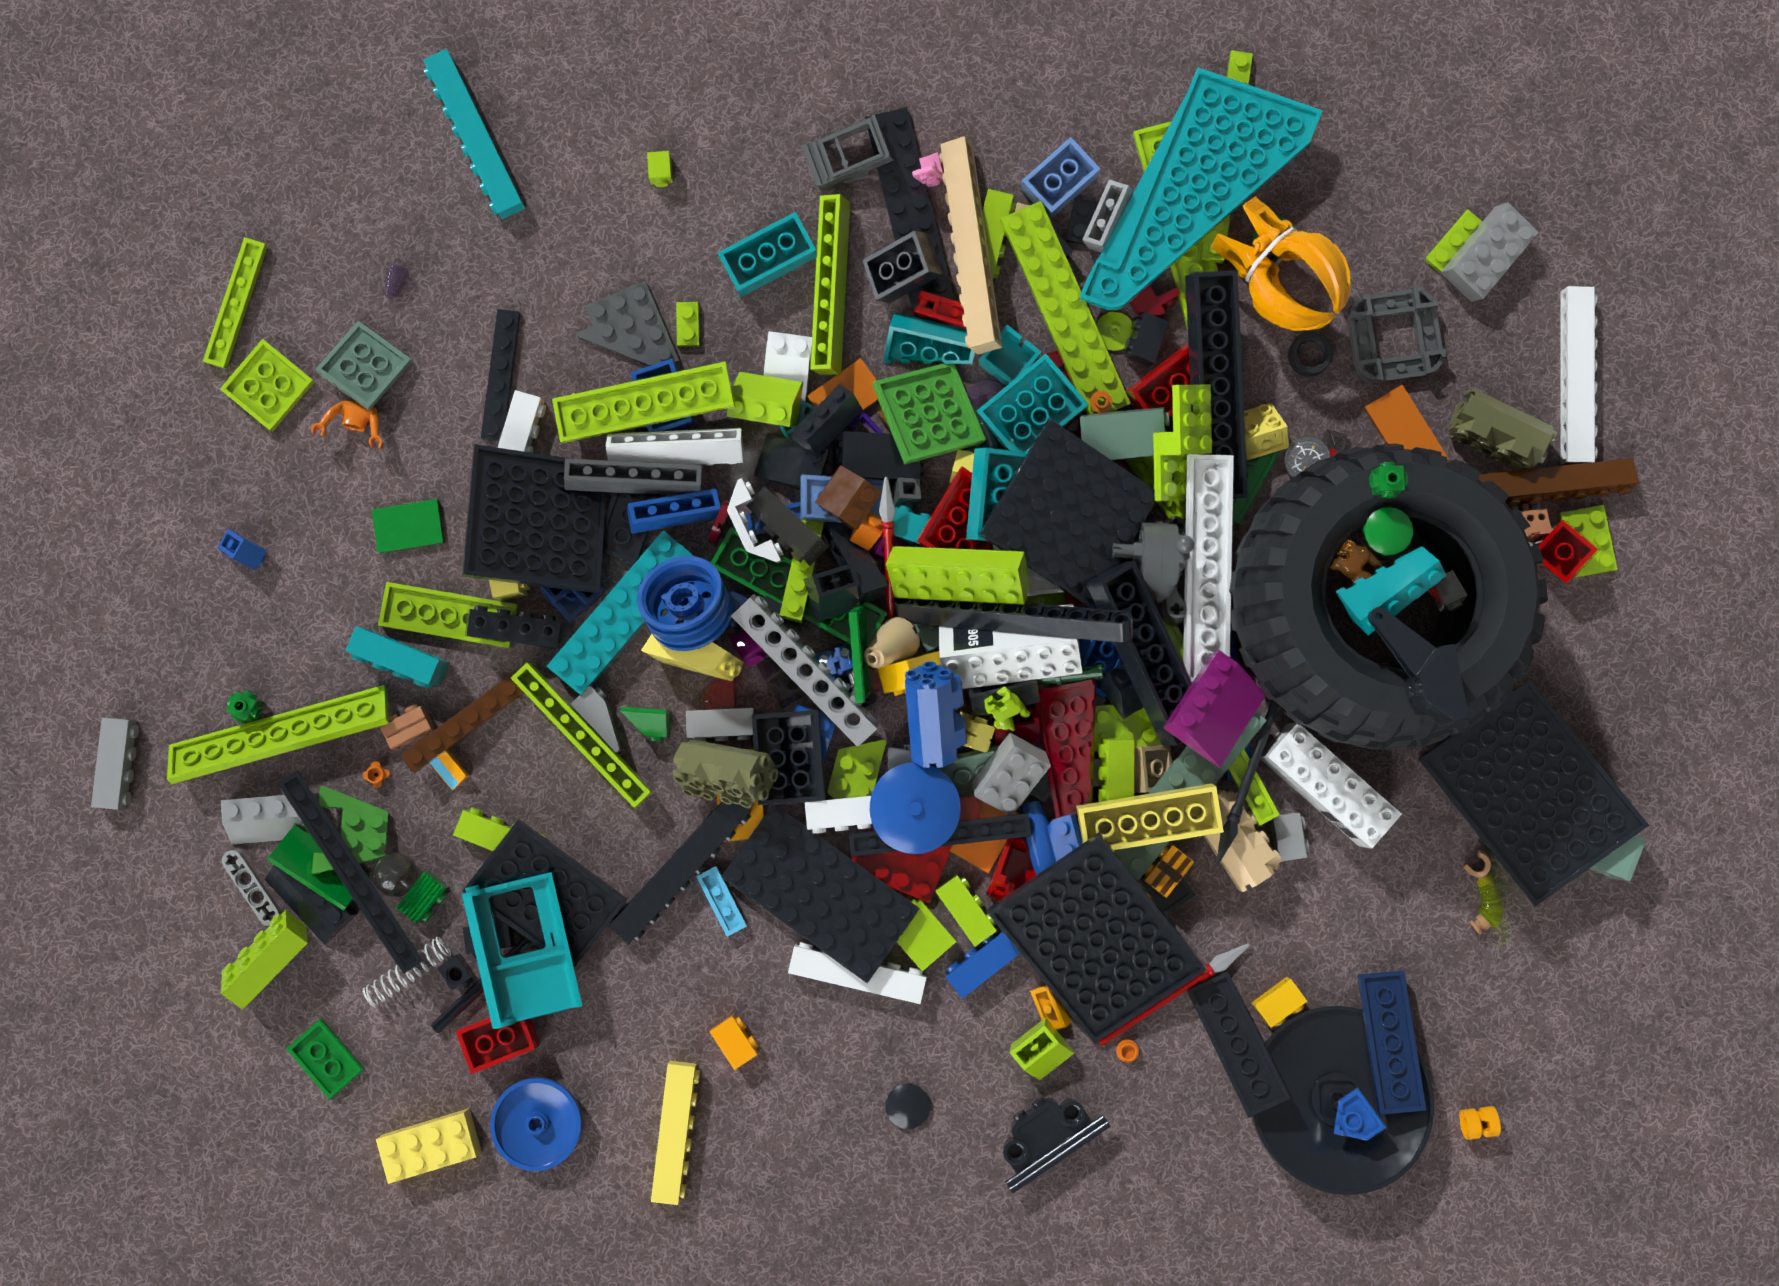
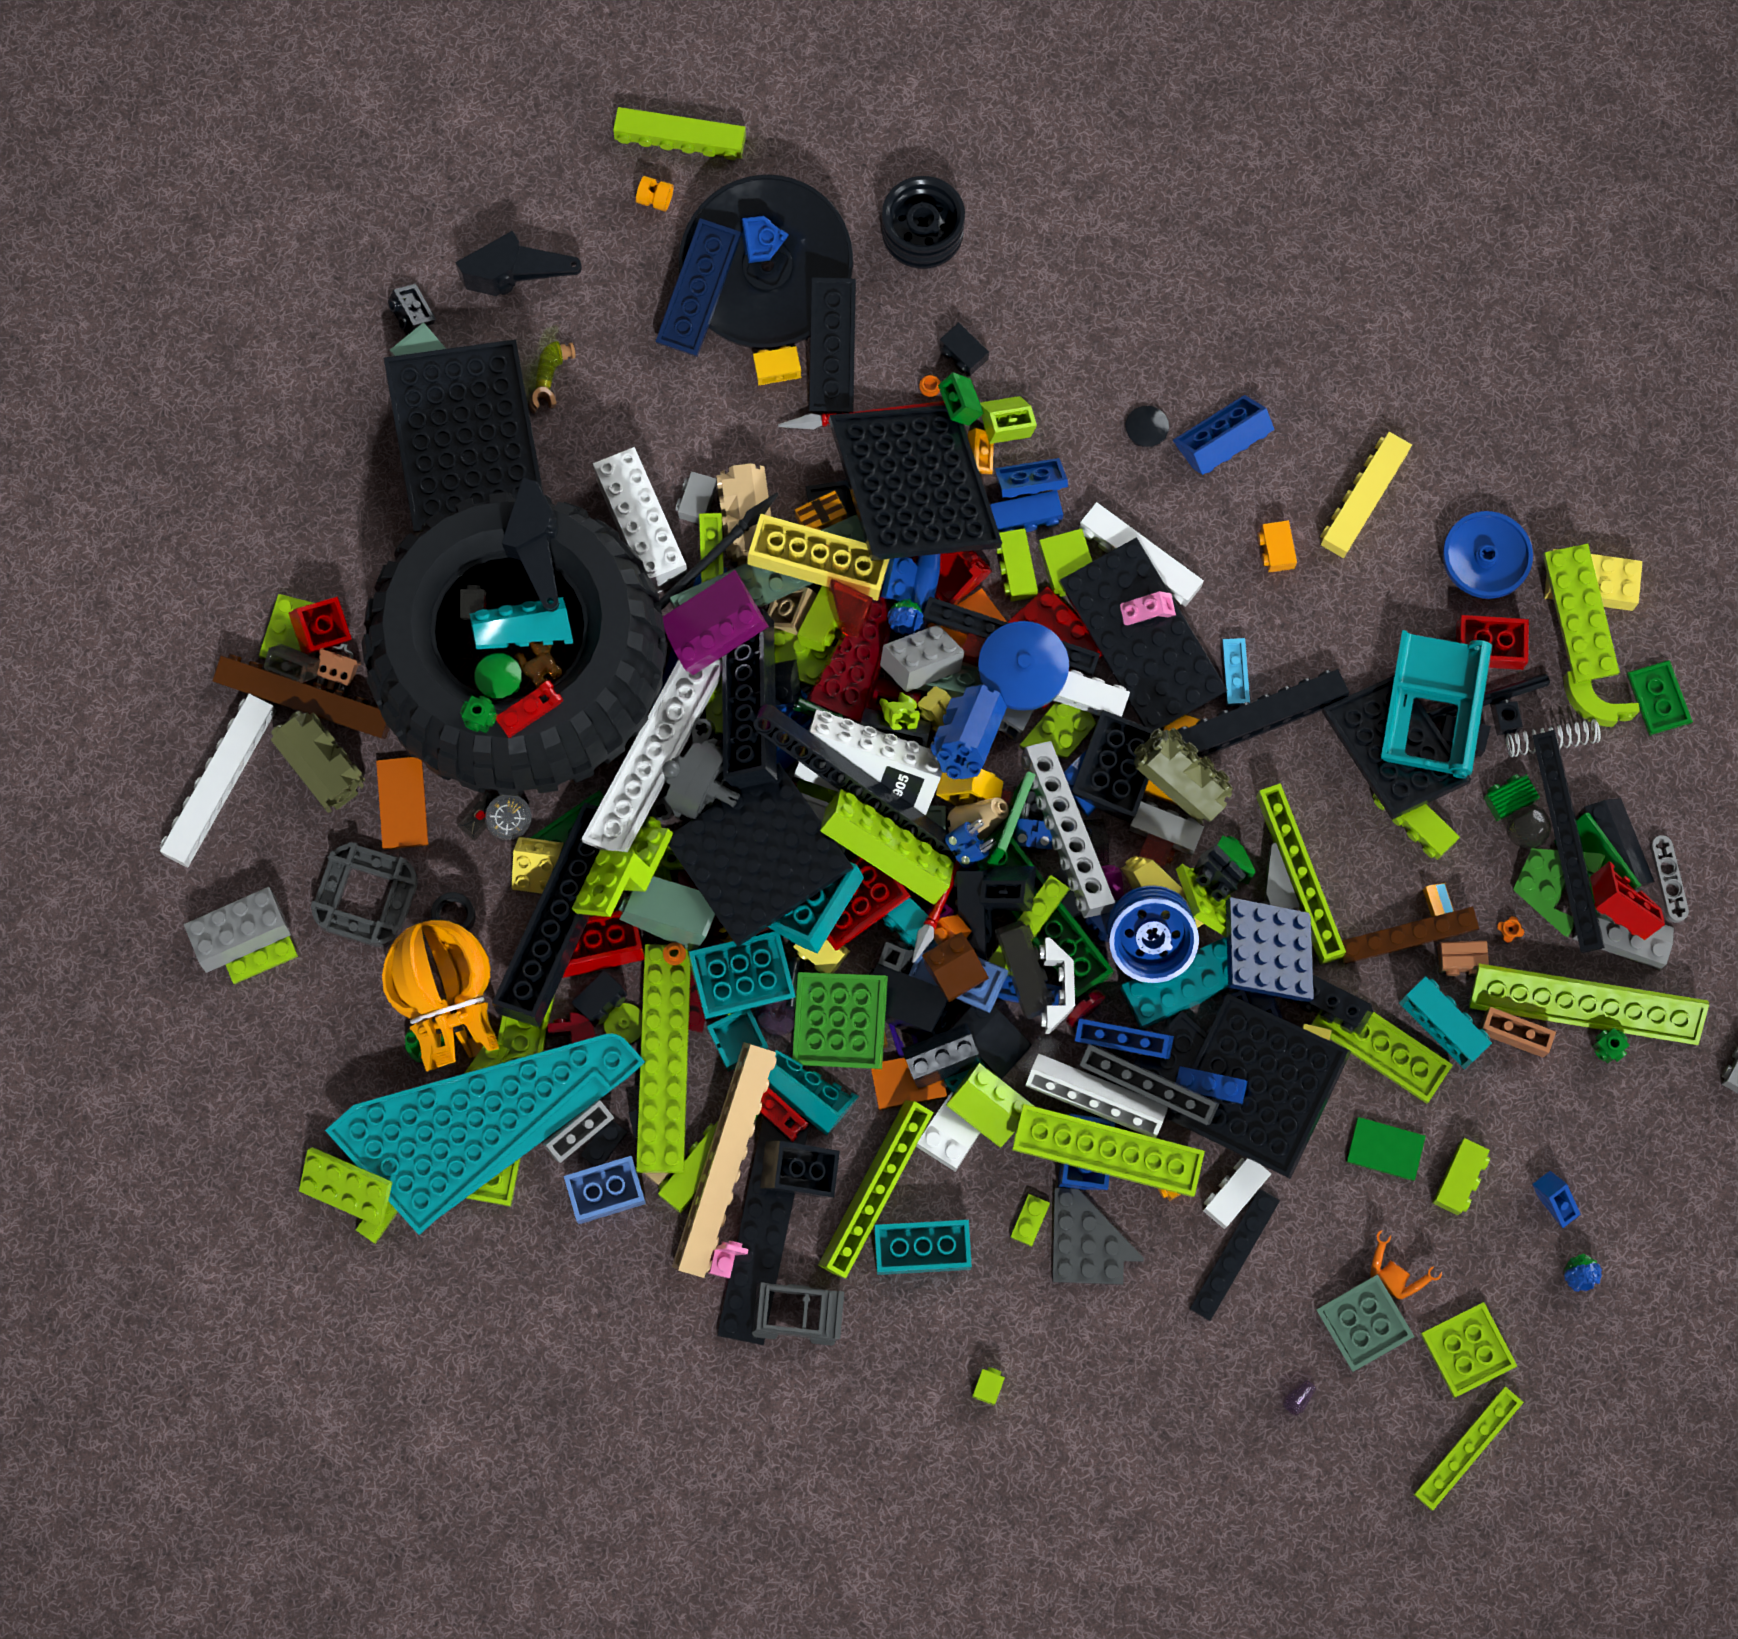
camera: 160 degrees left, 10 degrees down
lime brick [221,910,308,1010] -> none
teal brick [423,49,526,220] -> none
black brick [1003,1097,1111,1193] -> none
none -> clear smoke brick [264,644,320,684]
none -> lime plate [299,1147,392,1226]
none -> black bracket [388,284,436,336]
none -> black slope [455,231,582,296]
none -> red plate [496,680,563,738]
none -> lime brick [613,107,746,160]
none -> clear red slope [828,579,873,638]
none -> black wheel [882,176,965,269]
none -> blue piece [887,599,923,635]
none -> green brick [938,373,984,426]
none -> black brick [939,322,989,376]
none -> blue piece [945,819,997,869]
none -> blue plate [994,458,1068,498]
none -> bright pink bracket [1120,591,1176,625]
none -> blue slope [1173,395,1275,475]
none -> lime plate [1176,864,1231,938]
none -> blue plate [1176,1066,1248,1104]
none -> black hips [1193,844,1246,902]
none -> plate [1226,897,1314,1002]
none -> lime brick [1432,1138,1490,1215]
none -> nougat brick [1479,1007,1556,1058]
none -> lime plate [1543,544,1620,684]
none -> lime arch [1563,671,1640,727]
none -> blue piece [1564,1254,1602,1292]
none -> red wedge [1589,861,1665,940]

